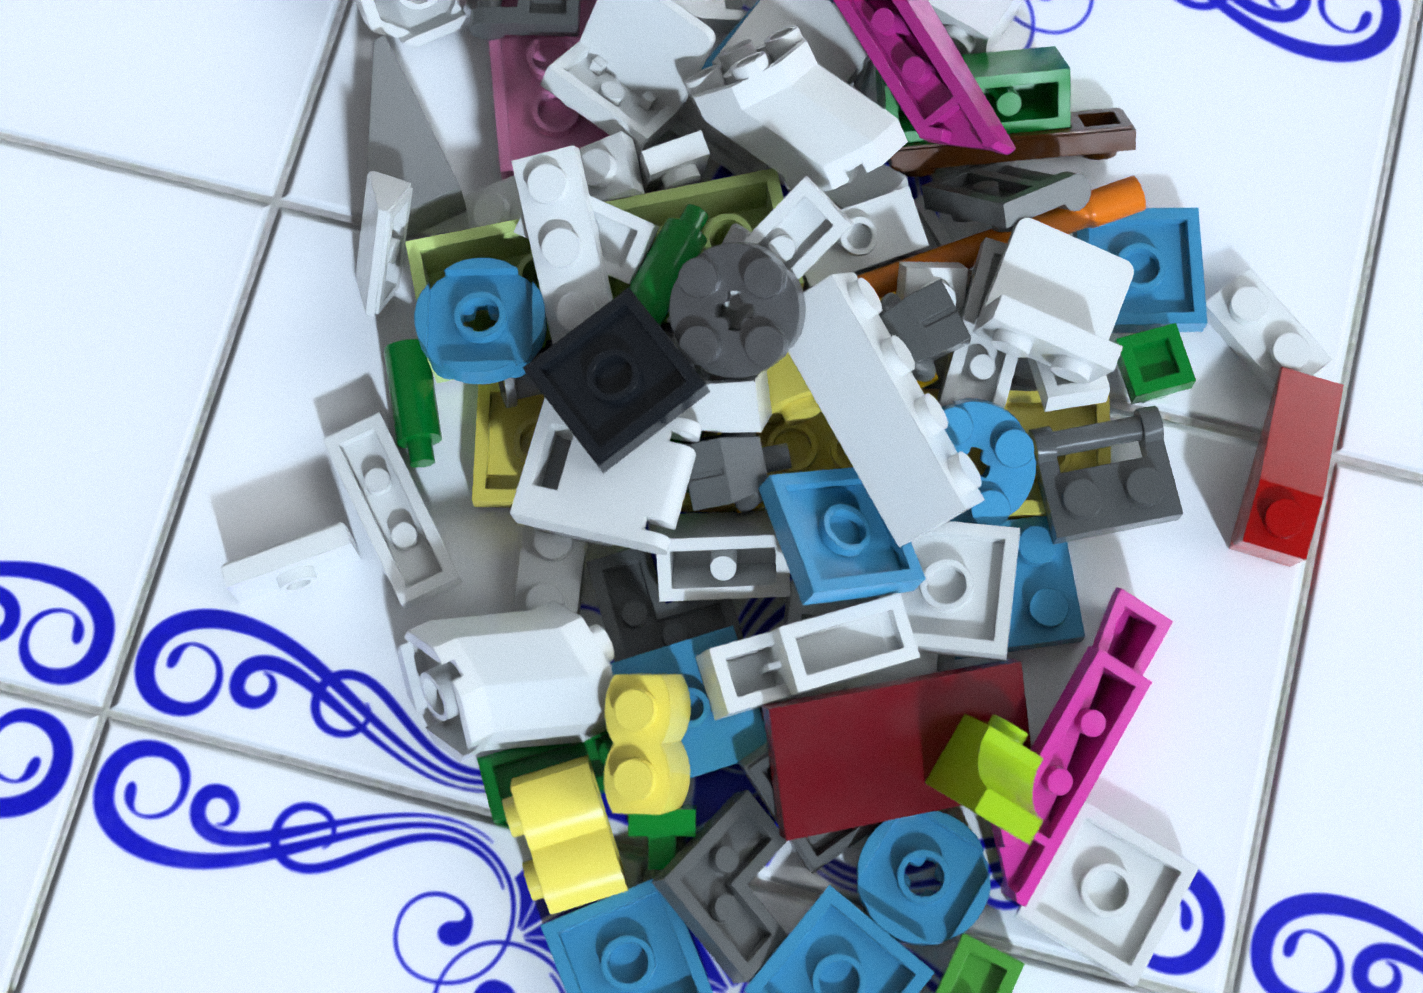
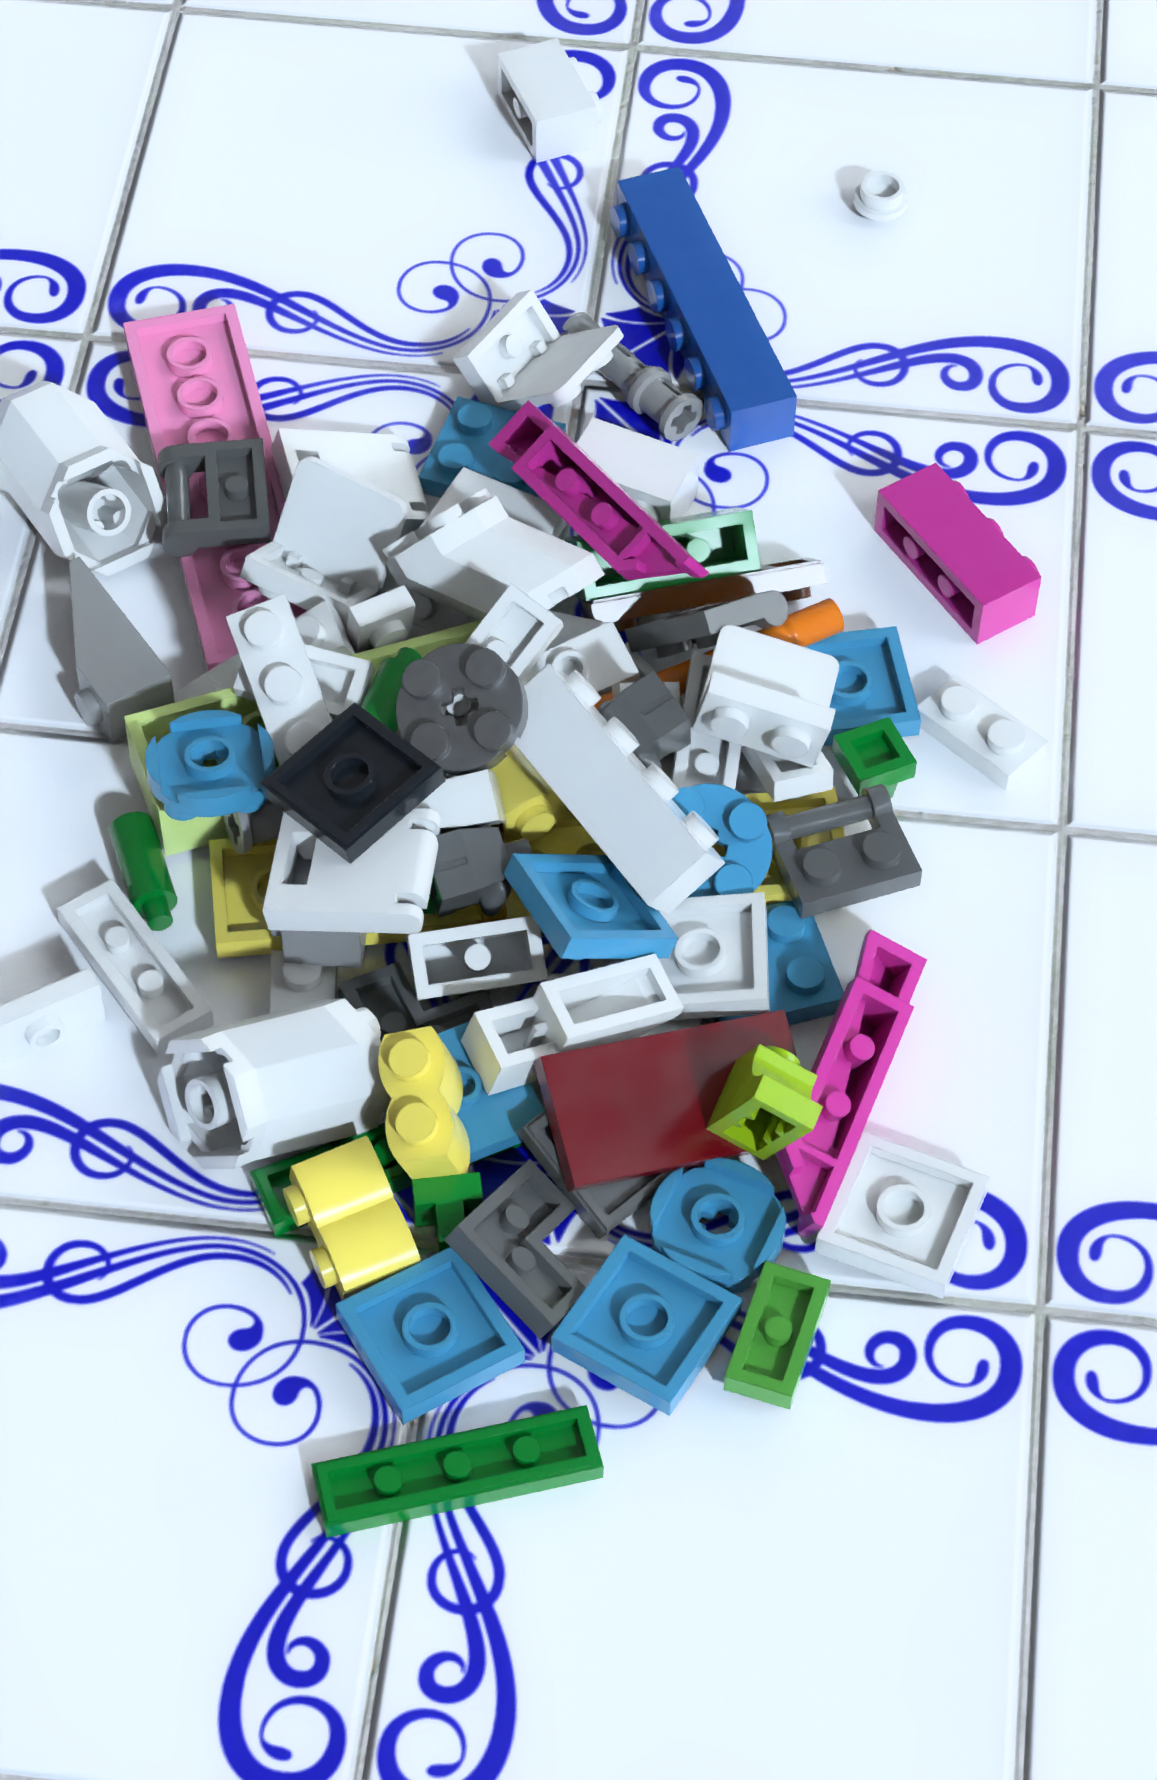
camera: 10 degrees left, 20 degrees down
white slope [356,171,413,317] -> none
slope [1228,367,1344,567] -> none
none -> dark pink brick [874,463,1042,645]

